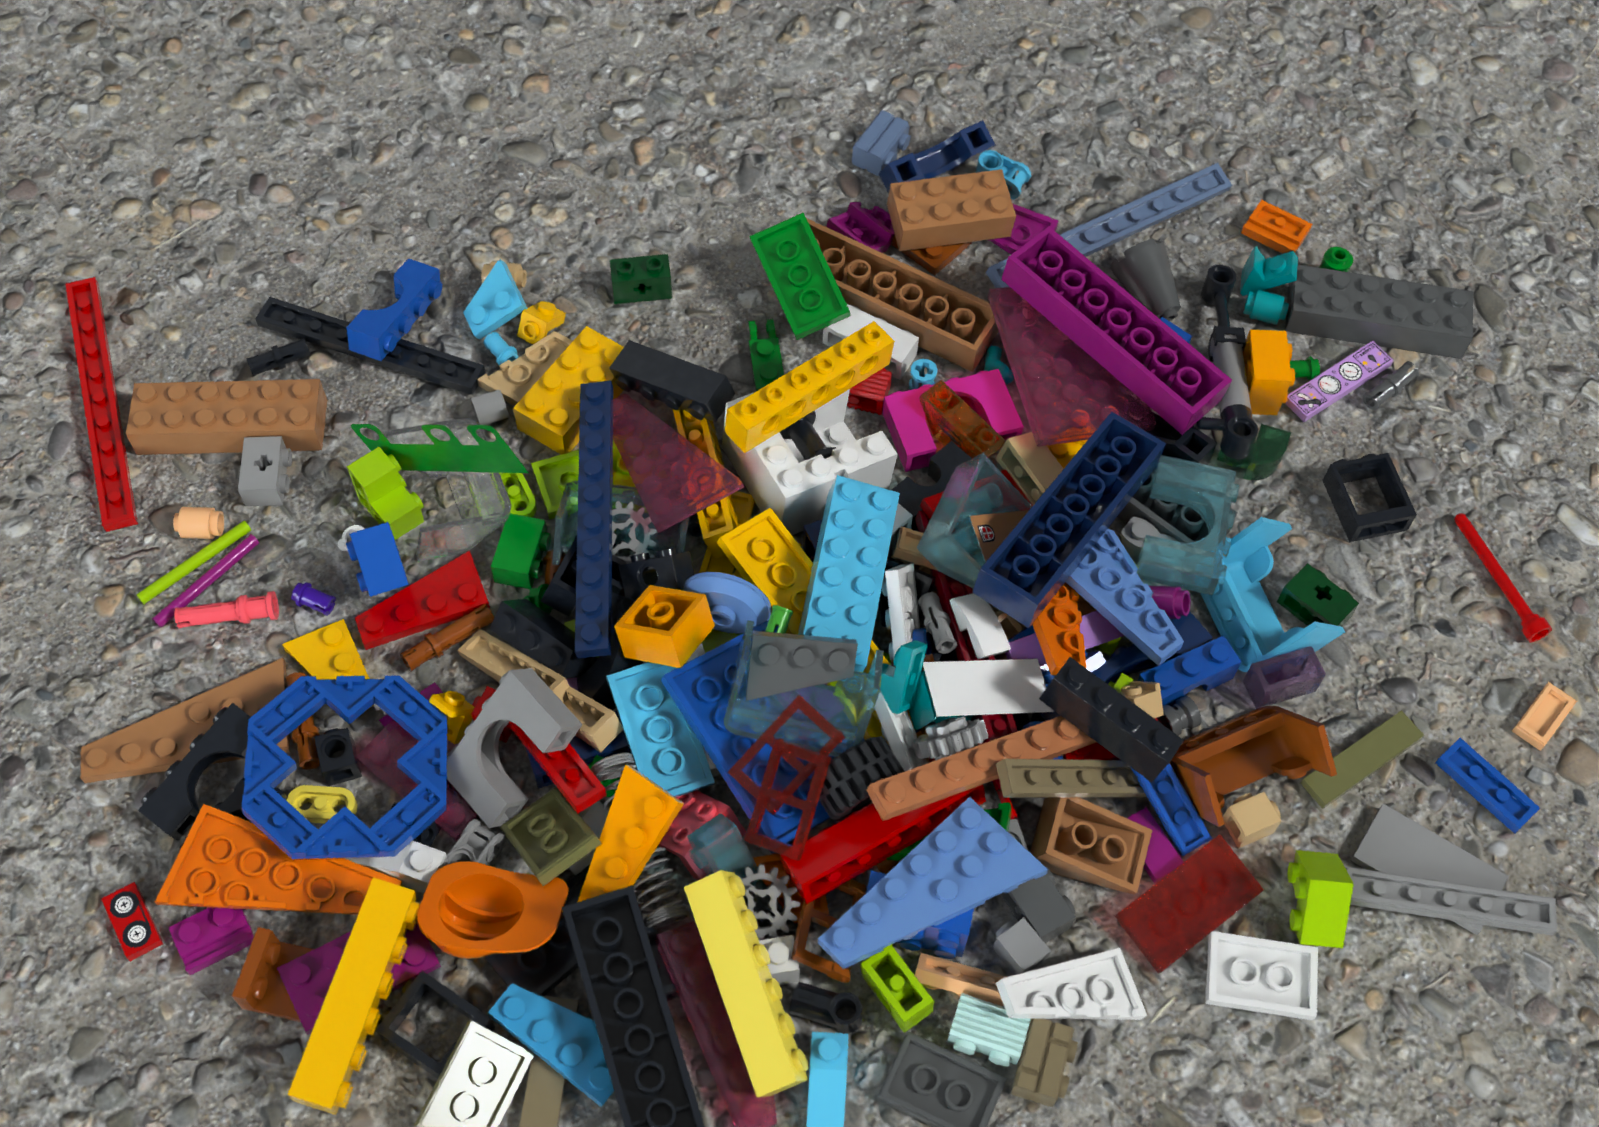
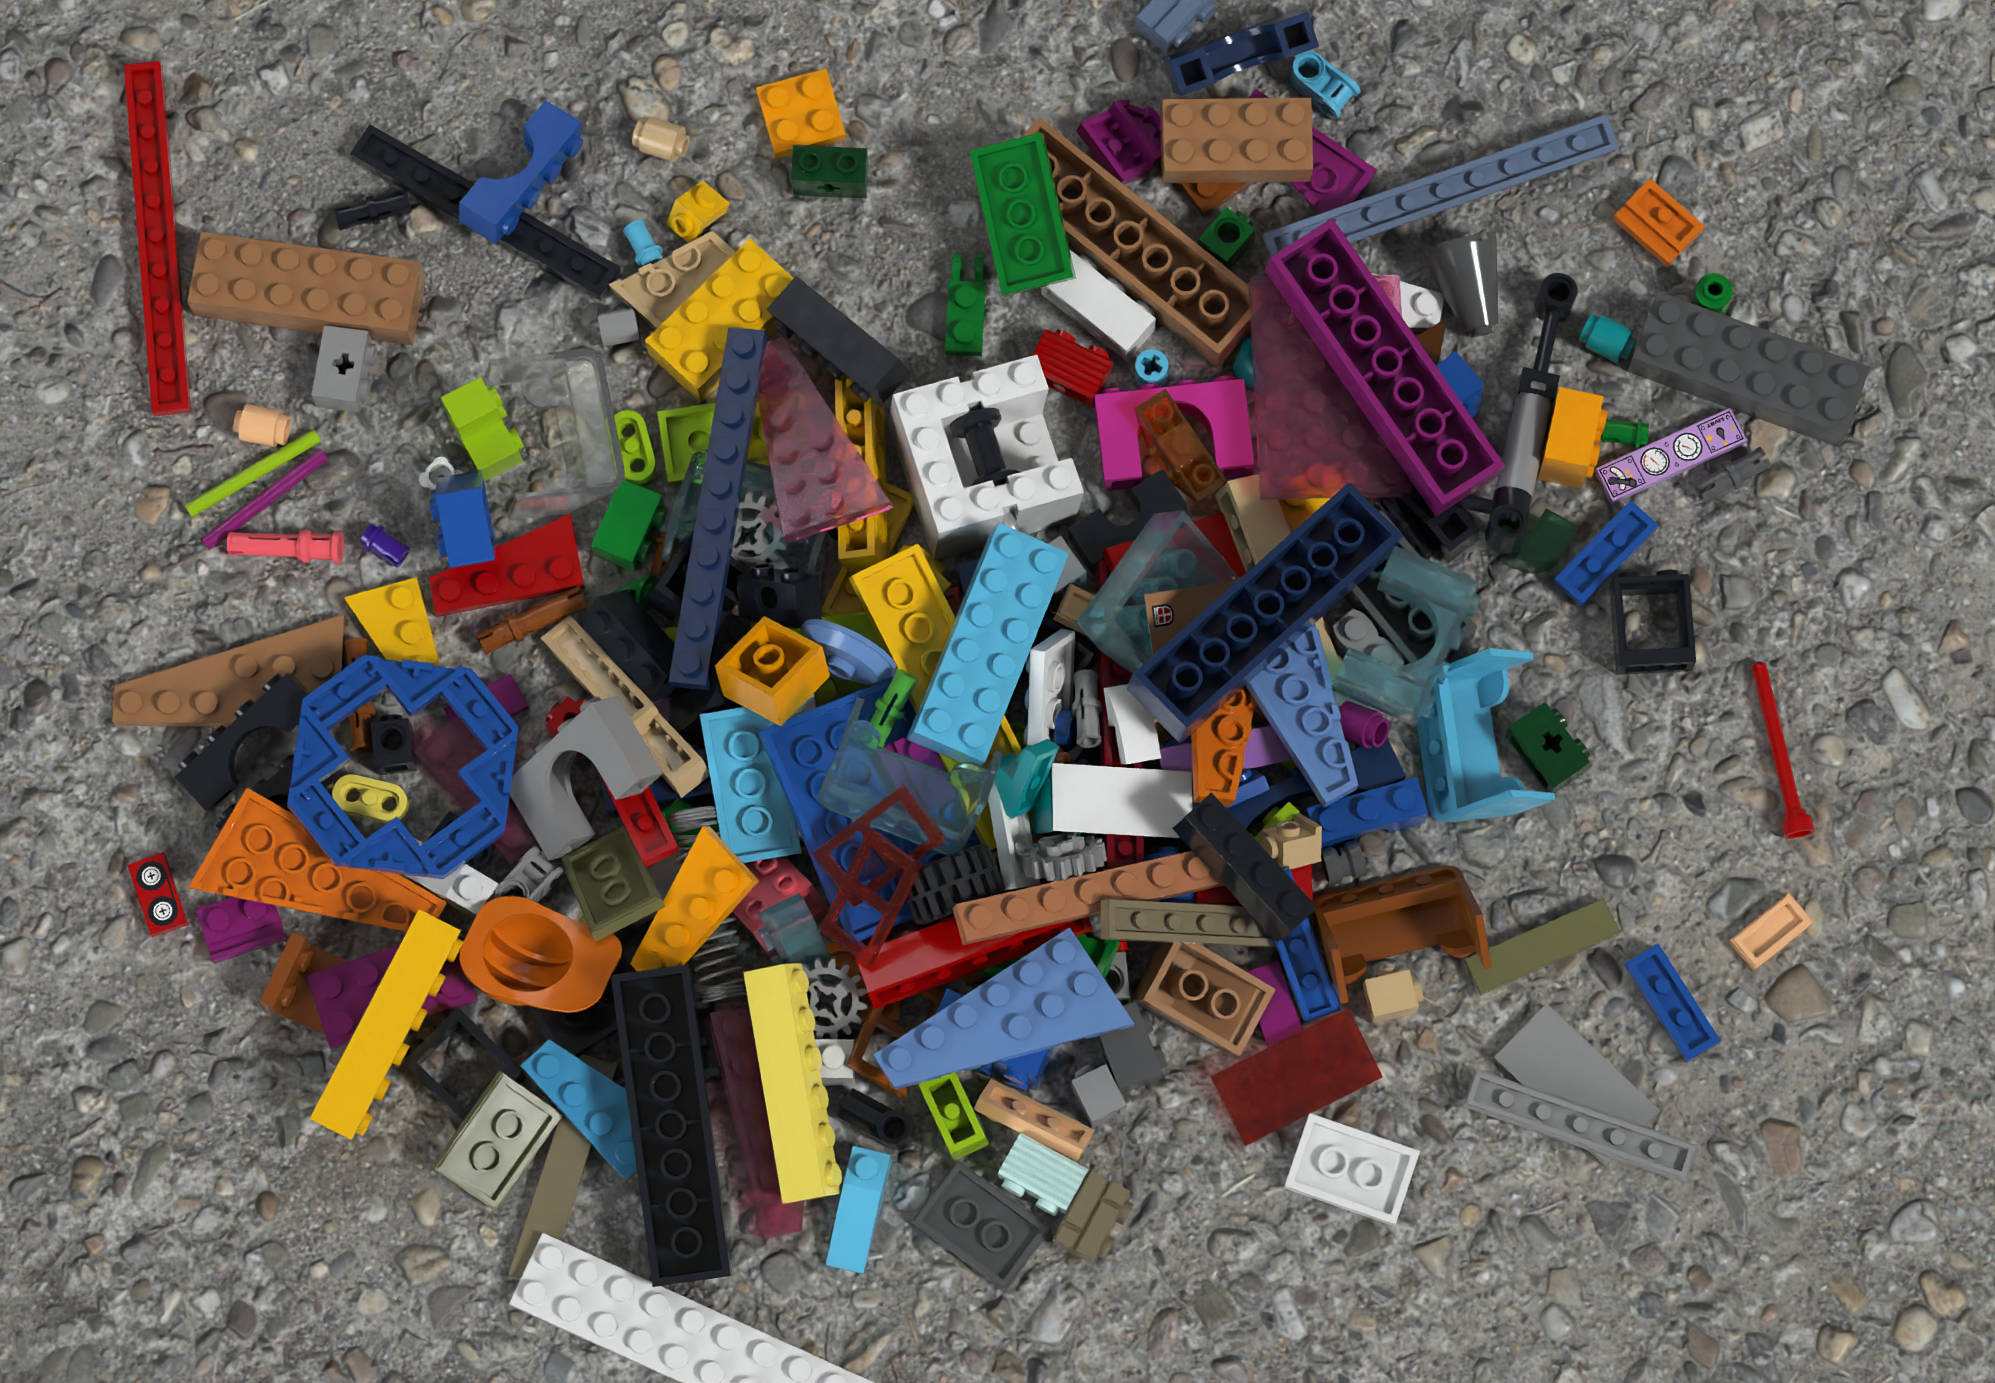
camera: 15 degrees right, 15 degrees up
green piece [351,424,529,473] -> none
yellow bracket [429,691,475,744] -> none
medium azure wing [463,259,528,340] -> none
yellow brick [725,321,895,453] -> none
dark grey wing [746,631,858,701] -> none
white wing [996,948,1147,1020] -> none
teal slope [1240,247,1298,296] -> none
clear purple brick [1243,646,1326,709] -> none
lime brick [1287,850,1354,948] -> none
none -> light orange plate [756,68,846,159]
none -> green brick [1198,207,1255,270]
none -> blue plate [1553,501,1659,607]

